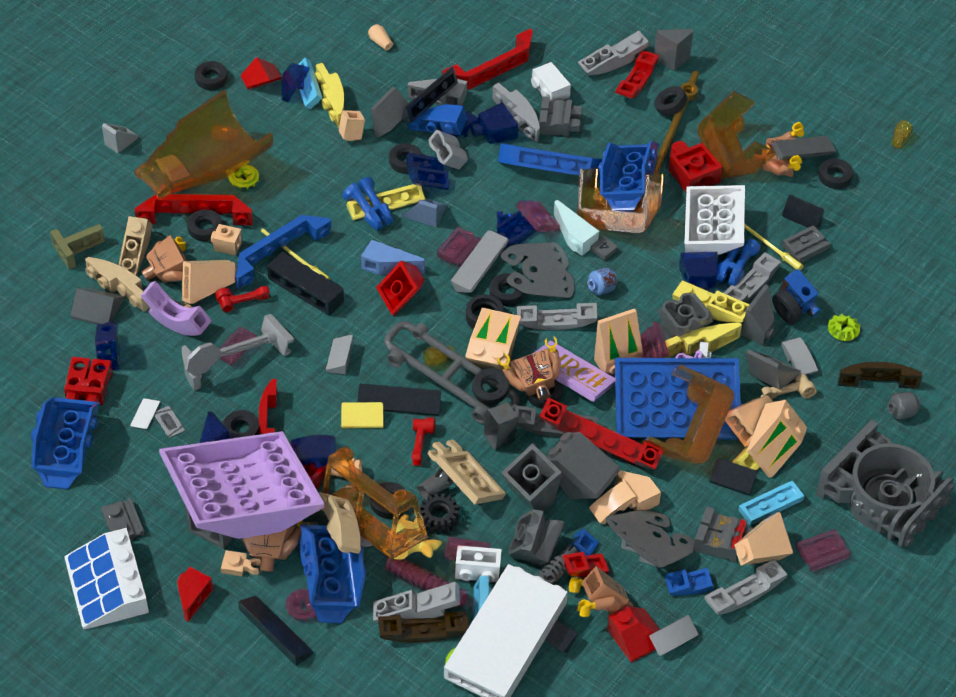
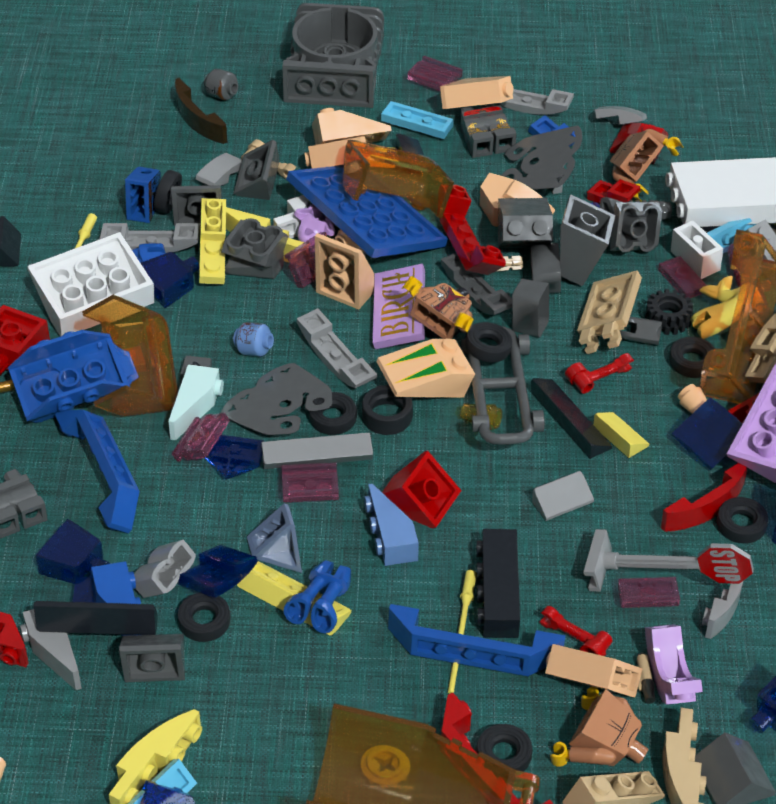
camera: 125 degrees left, 5 degrees down
light nougat brick [211,224,242,256] -> none
light nougat brick [338,111,365,141] -> none
light grey slope [492,83,540,143] -> none
dark grey plate [782,225,831,263] -> none
lime gear [828,313,860,341] -> none

